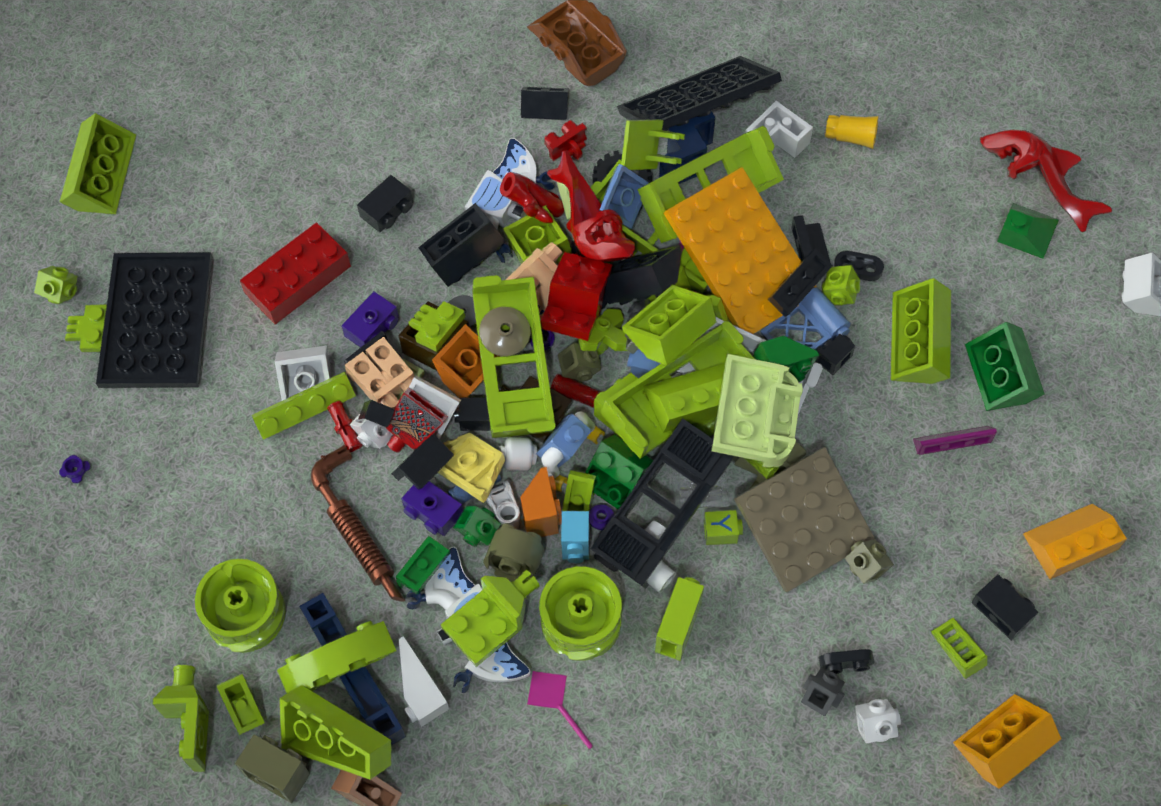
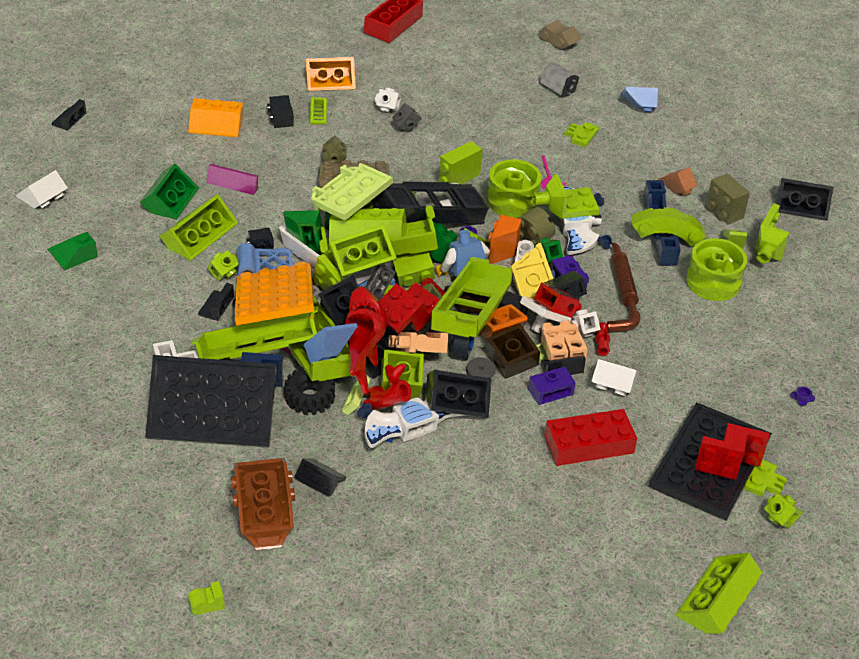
camera: 155 degrees left, 20 degrees down
lime plate [251,372,356,440] -> none
lime wedge [279,685,391,780] -> none
black brick [357,175,413,233] -> none
black slope [358,400,395,427] -> none
green panel [396,535,450,595] -> none
white slope [399,636,449,727] -> none
lime hinge [408,301,465,352] -> none
dark tan dish [479,307,530,357] -> none
red hips [544,120,587,161] -> none
medium azure brick [561,511,589,564] -> none
lime plate [621,120,685,170] -> none
black plate [768,248,833,317] -> none
black plate [819,649,875,674] -> none
yellow plant [825,115,879,149] -> none
black plate [834,251,884,281] -> none
red piece [980,129,1112,232] -> none
none -> red bracket [695,423,770,480]

